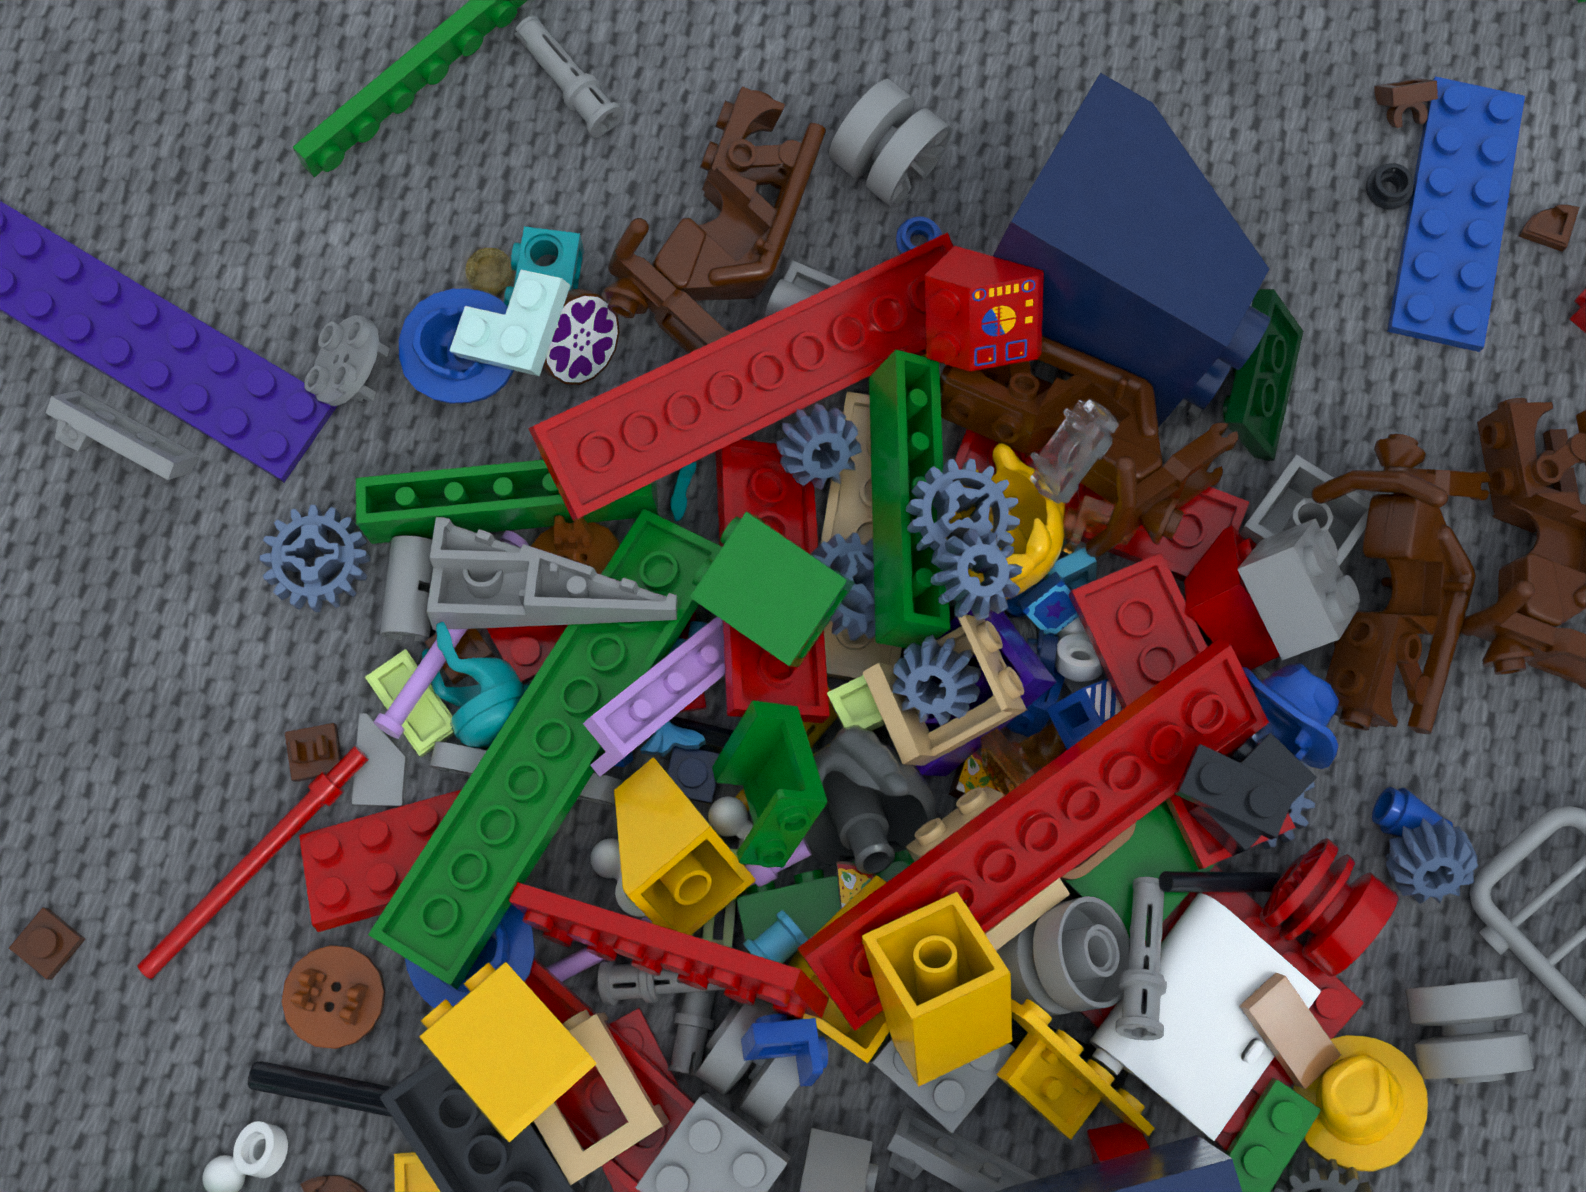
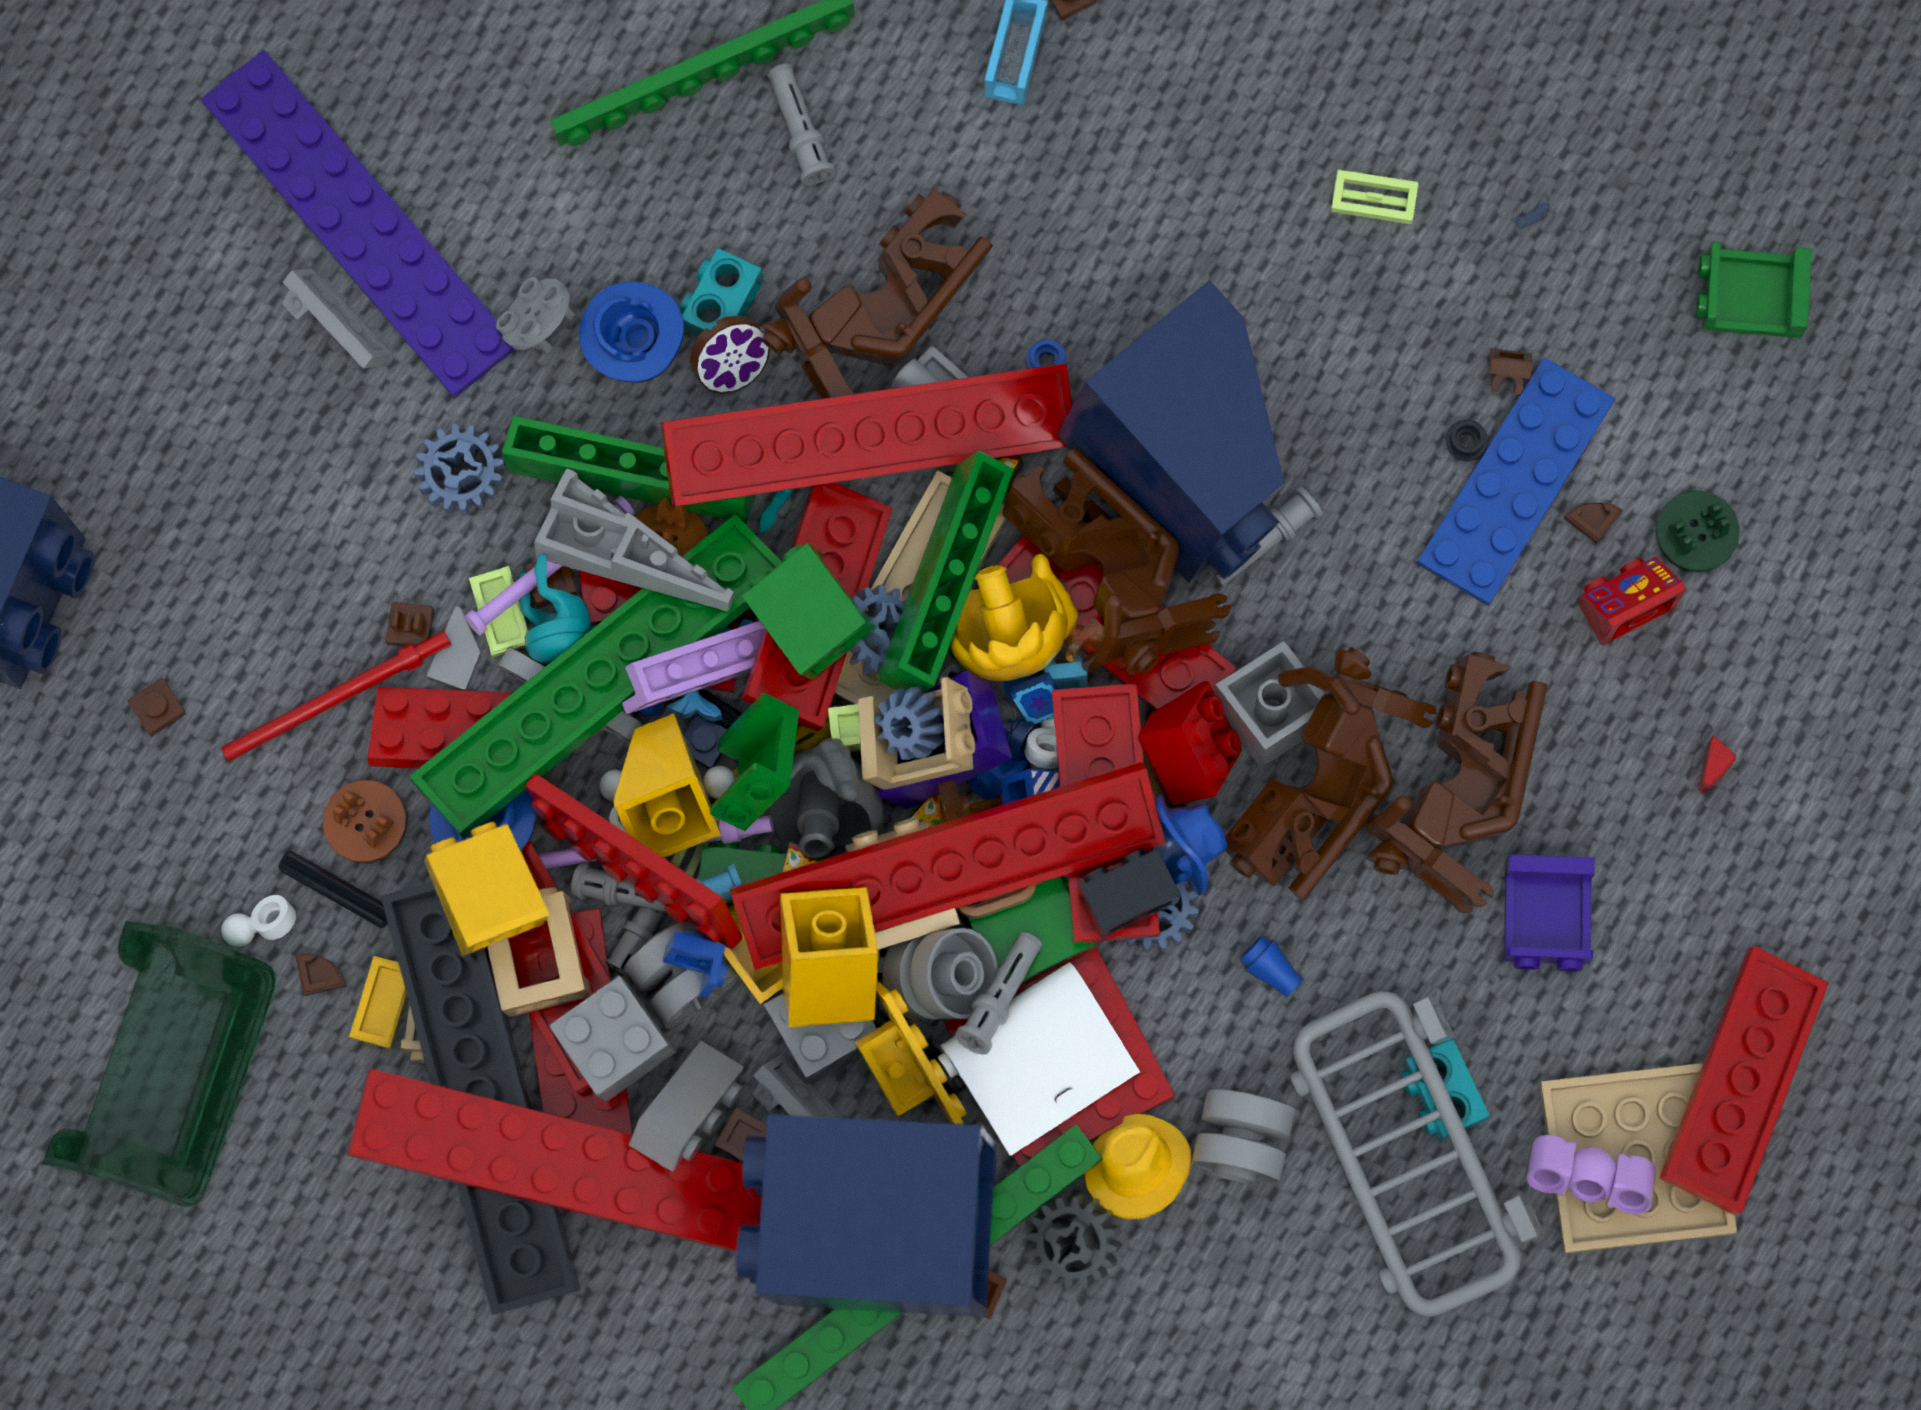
camera: 25 degrees right, 0 degrees up
light grey pin [380,536,433,642] -> none
light aqua plate [449,270,570,376] -> none
clear yellow tile [465,248,514,295] -> none
sand blue gear [776,403,862,490] -> none
light grey wheel [829,79,953,208] -> none
sand blue gear [906,459,1020,571] -> none
red slope [925,246,1044,372] -> none
sand blue gear [930,529,1023,621] -> none
clear piece [1030,399,1119,504] -> none
black bar [1159,871,1281,892] -> none
black plate [1174,744,1297,840] -> none
dark green plate [1223,289,1304,461] -> none
light grey brick [1237,518,1360,660] -> none
tile [1240,973,1341,1089] -> none
red wheel [1259,838,1399,977] -> none
sand blue gear [1385,818,1478,904] -> none

